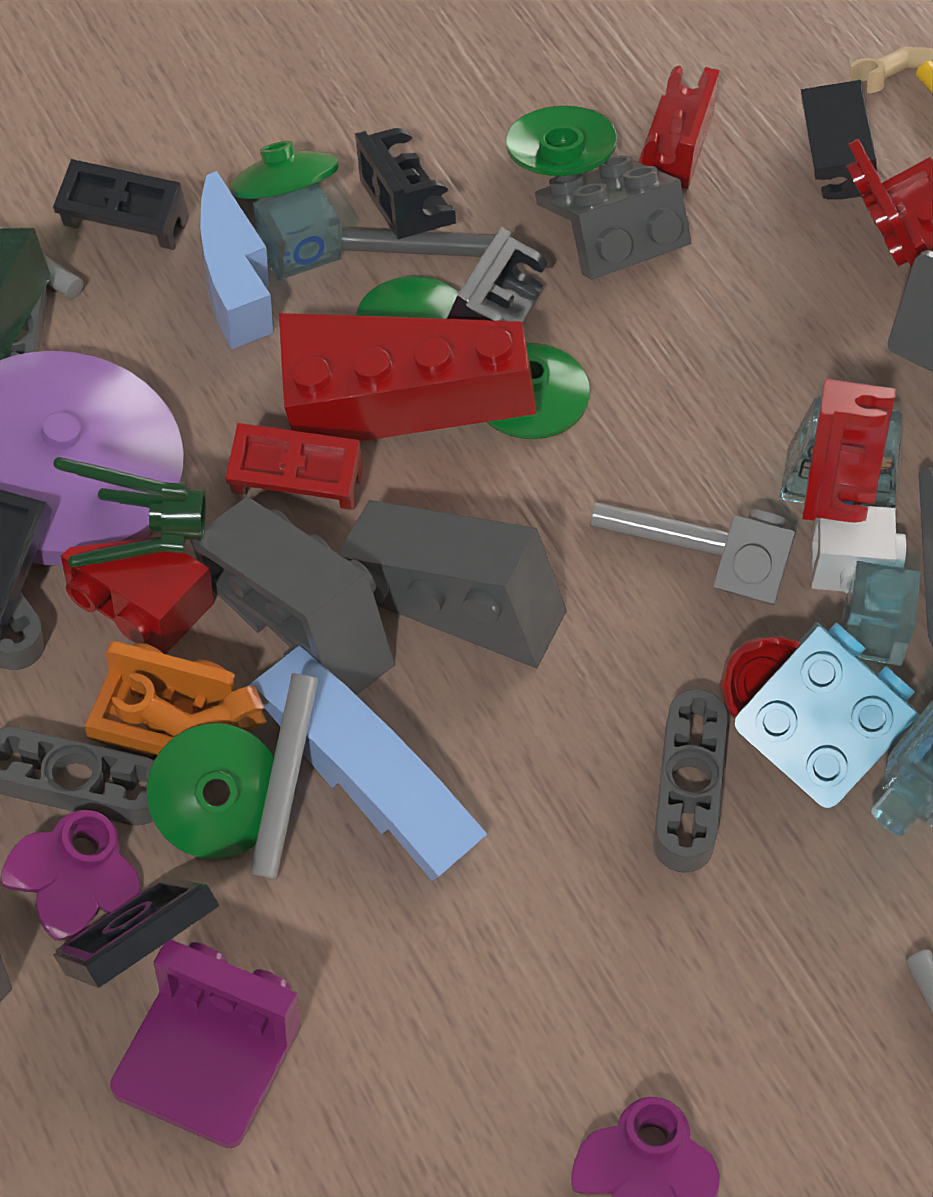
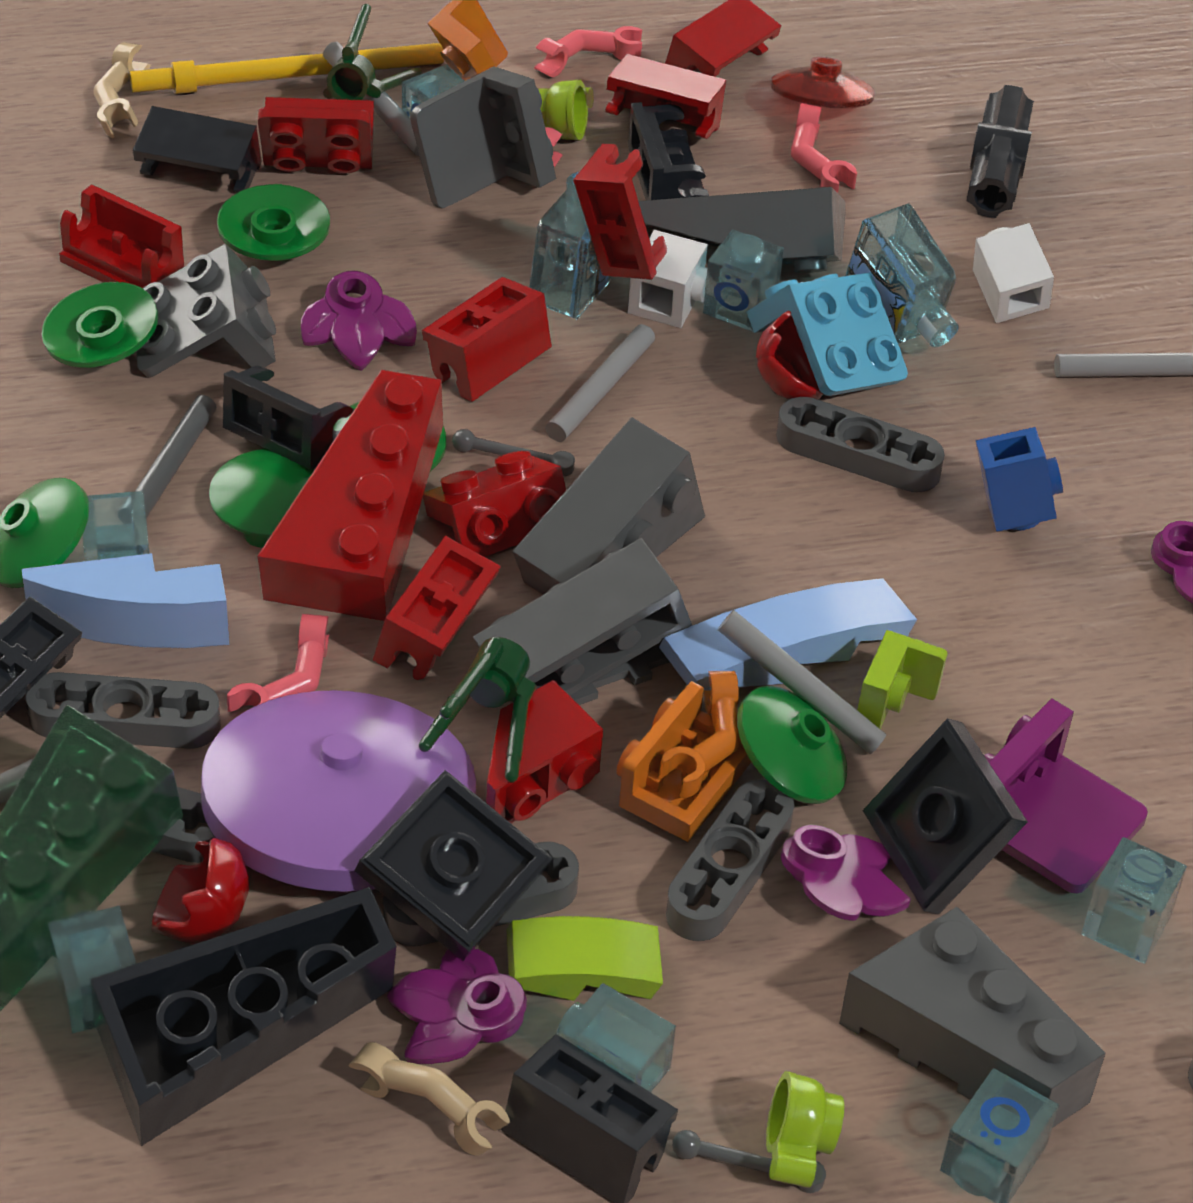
camera: 75 degrees left, 10 degrees down
black hinge [355,128,456,239] -> none
light grey bracket [713,509,795,606] -> none
none -> dark grey beam [26,672,221,749]
none -> green dish [217,184,330,261]
none -> coral arm [227,614,329,712]
none -> magenta plate [300,271,417,371]
none -> red hinge [422,277,552,402]
none -> red bracket [423,451,566,557]
none -> dark grey hinge [452,429,575,476]
none -> lime bracket [857,630,948,729]
none -> blue brick [975,427,1063,532]
none -> clear light blue brick [1081,837,1187,964]

